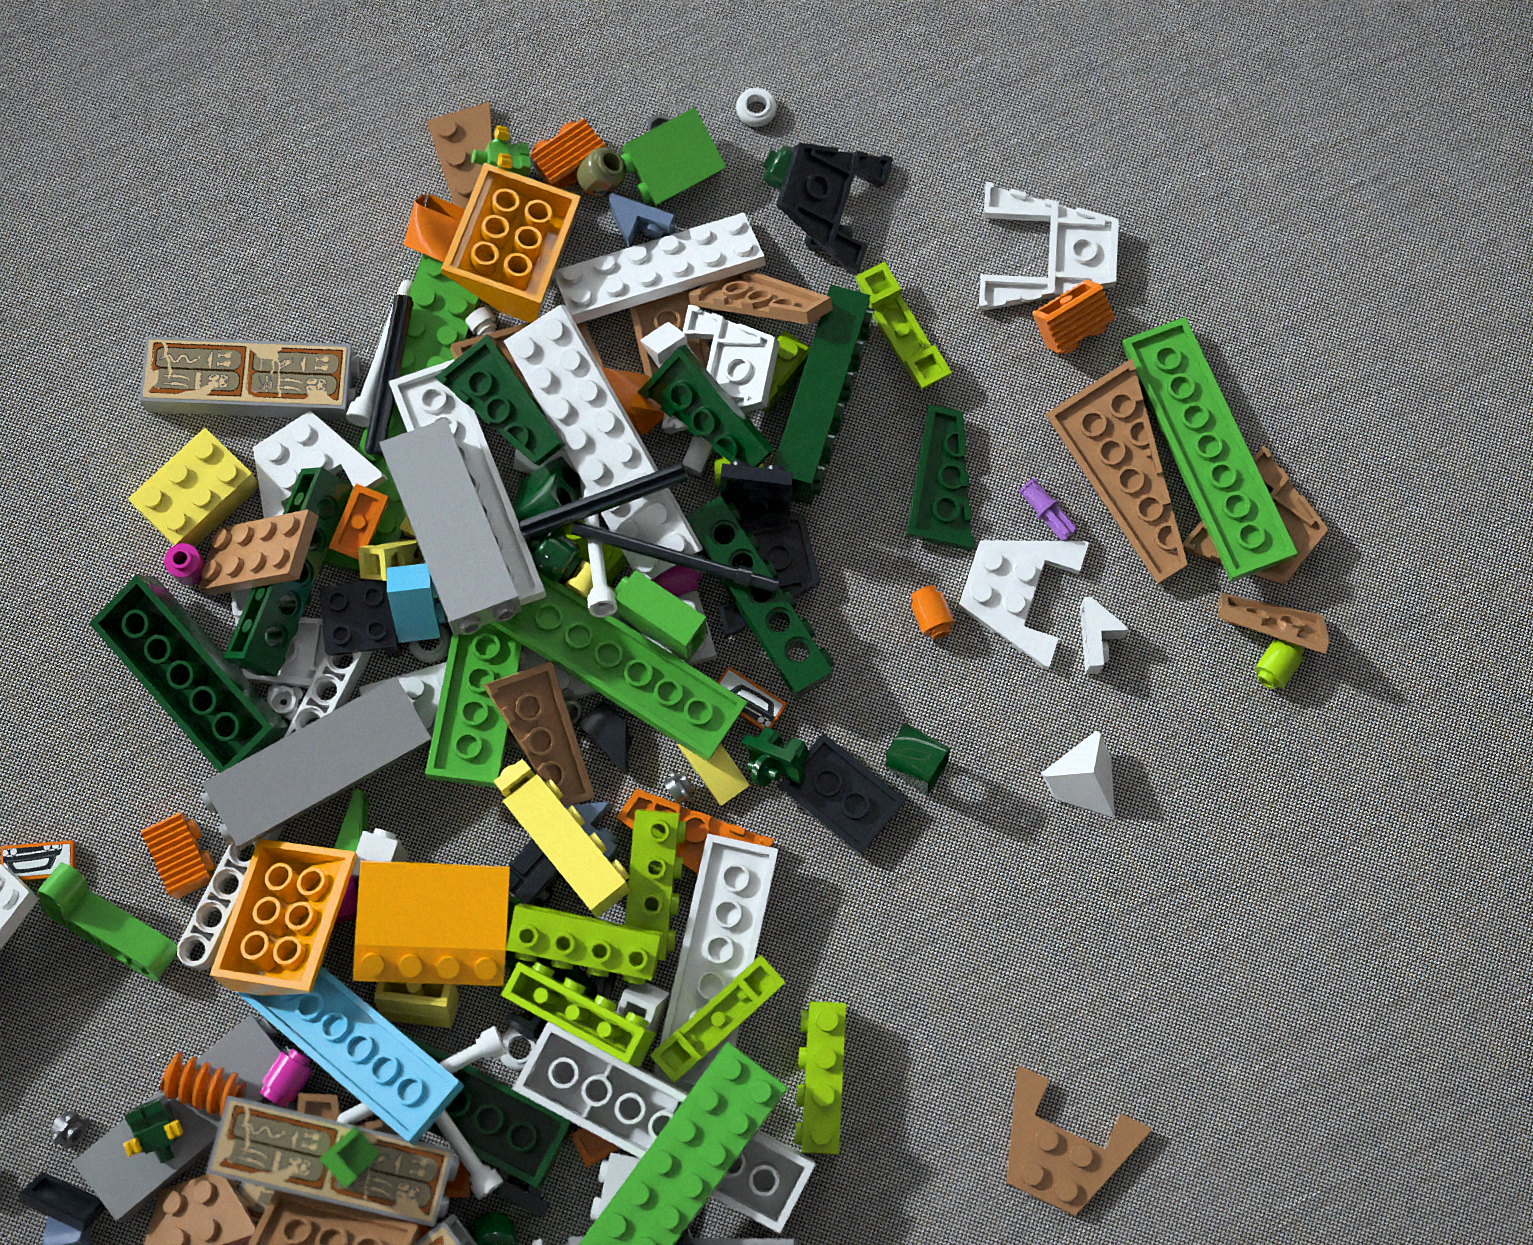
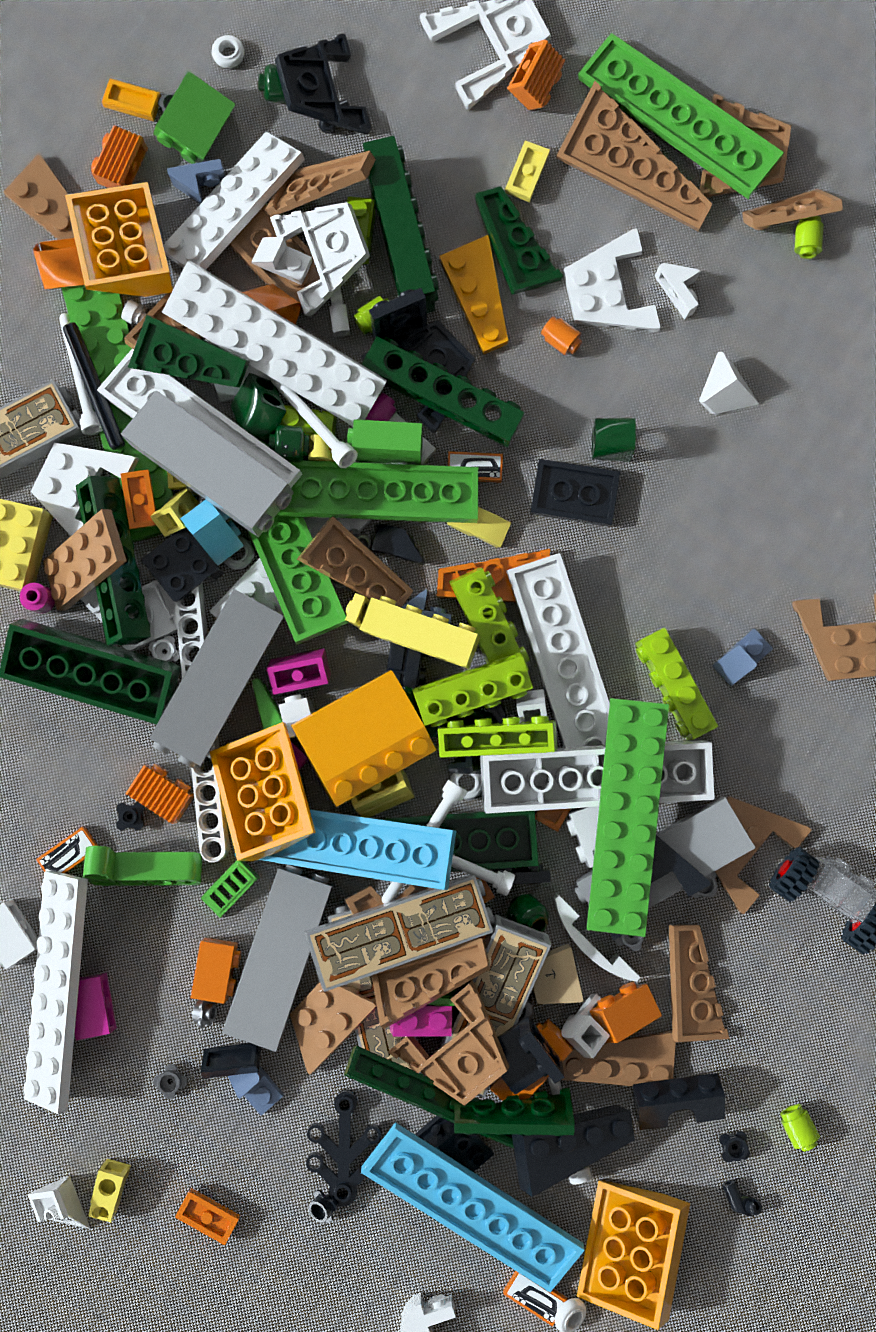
camera: 30 degrees left, 10 degrees up
dark green piece [123,1095,183,1164] -> none
orange piece [160,1051,246,1118] -> none
dark pink brick [260,1048,313,1108] -> none
bright green panel [319,1126,379,1188] -> none
bright green piece [471,125,531,177] -> none
black axle [519,463,688,539] -> none
black bar [571,521,780,594] -> none
olive head [577,147,626,198] -> none
dark green wing [638,345,775,467] -> none
lime slope [650,955,786,1083] -> none
flat silver plate [664,770,695,804] -> none
dark green hips [740,727,810,786] -> none
lime slope [855,262,952,390] -> none
medium lavender axle [1019,478,1077,541] -> none
none -> light orange tile [102,78,162,122]
none -> black plate [116,803,144,831]
none -> orange brick [190,937,241,1004]
none -> bright green slope [201,860,260,918]
none -> dark pink brick [267,648,331,695]
none -> light orange wing [439,235,508,355]
none -> light yellow plate [505,140,550,202]
none -> sand blue slope [712,628,773,686]

